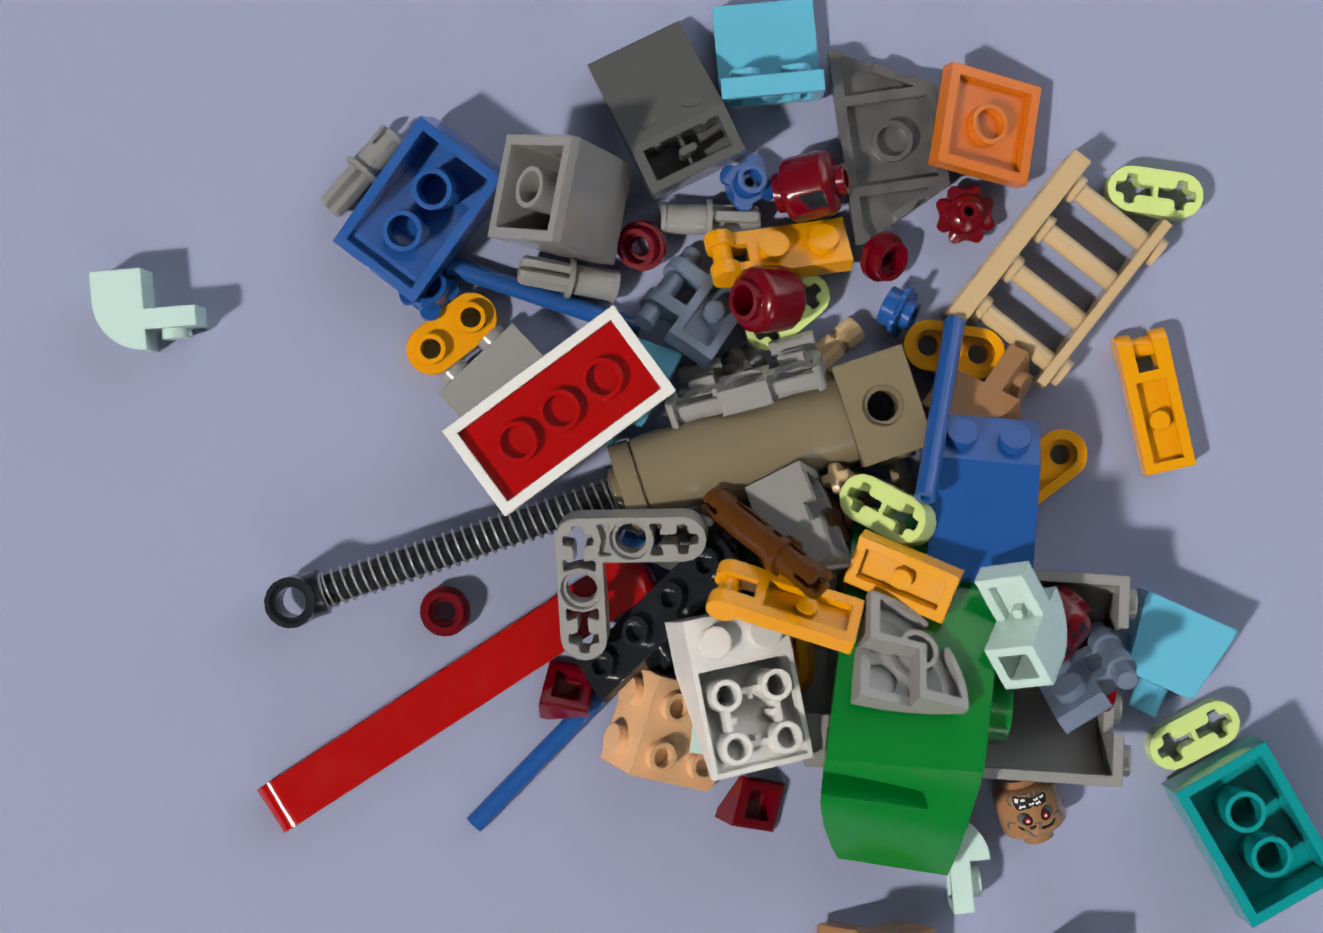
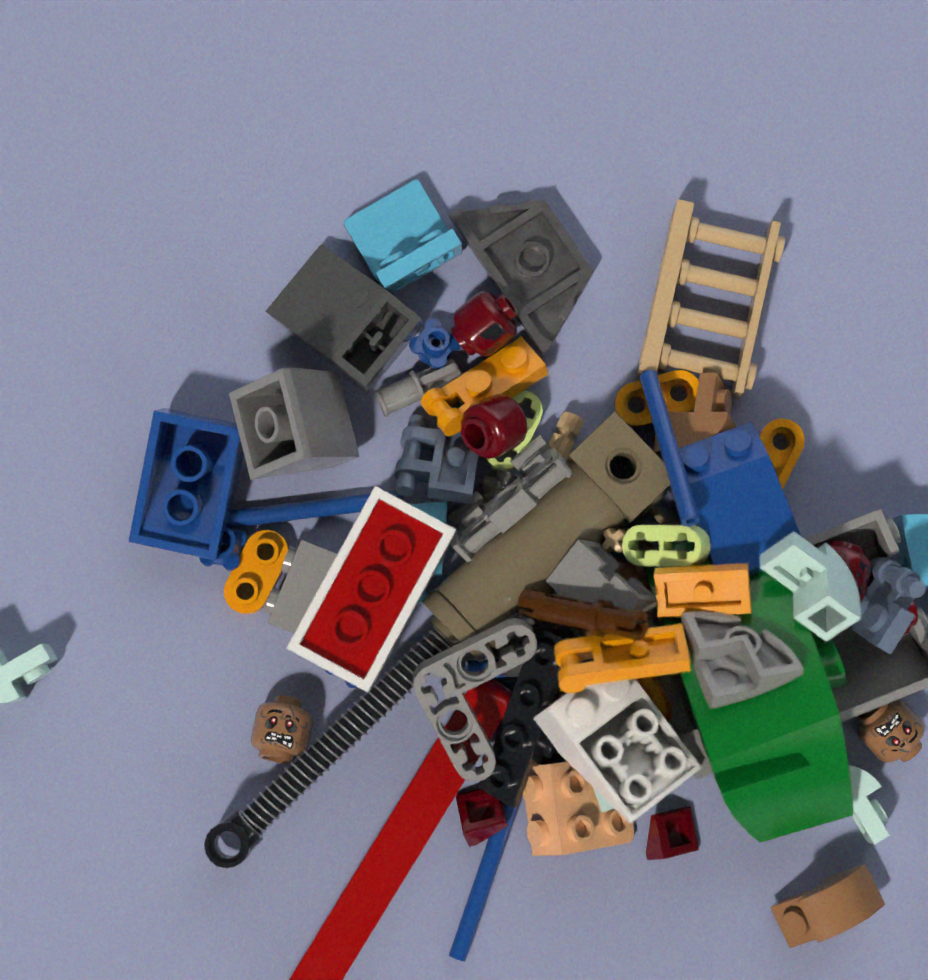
camera: 25 degrees left, 5 degrees down
light grey axle [321,124,403,217] -> none
dark red plate [420,586,471,637] -> none
light grey axle [517,255,621,303] -> none
dark red plate [617,220,667,271] -> none
dark red plate [860,231,909,282] -> none
blue plate [877,285,921,338] -> none
orange plate [928,61,1042,189] -> none
dark red plant [936,185,995,244] -> none
yellowish green beam [1103,165,1204,221] -> none
light orange plate [1111,327,1196,476] -> none
none -> medium nougat head [251,695,314,764]

